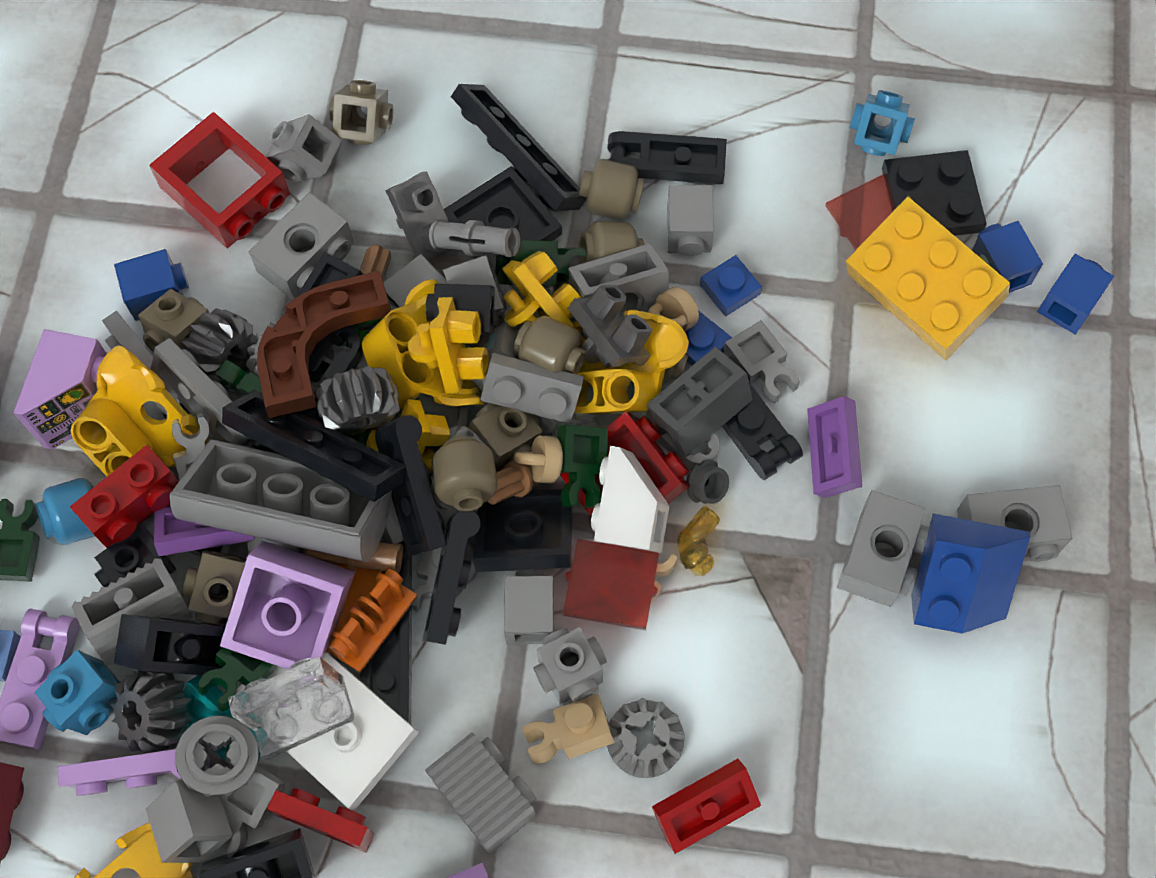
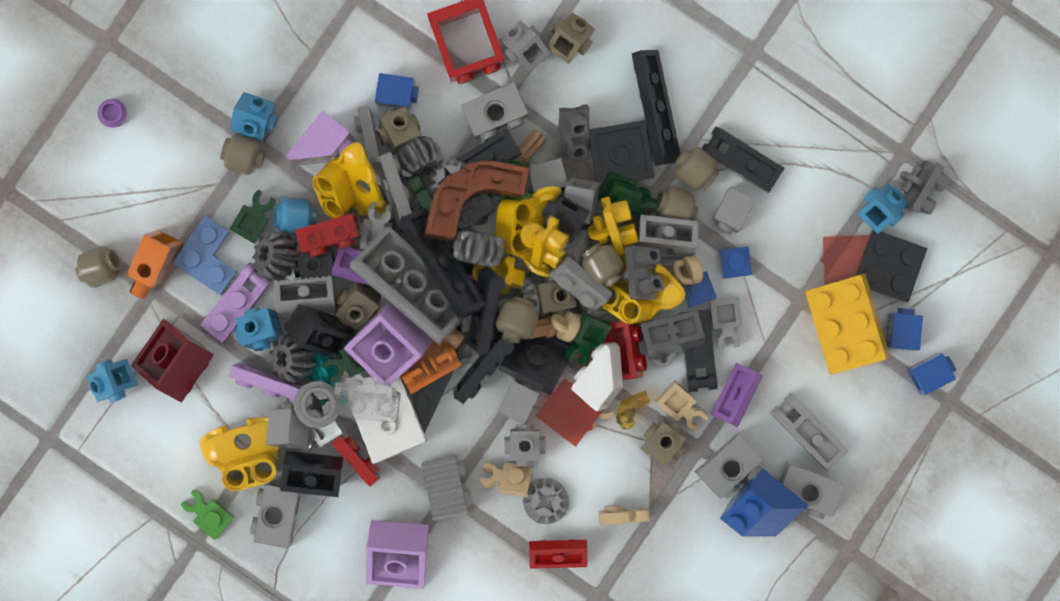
camera: 25 degrees right, 20 degrees up
light grey pin [429,220,520,257] -> none
dark grey plate [687,459,729,504] -> none
none -> flat silver gear [252,231,299,281]
none -> tan plate [599,505,650,526]
none -> dark tan brick [640,420,686,467]
none -> tan plate [655,380,708,431]
none -> light grey plate [770,393,848,471]
none -> flat silver hips [899,161,950,215]

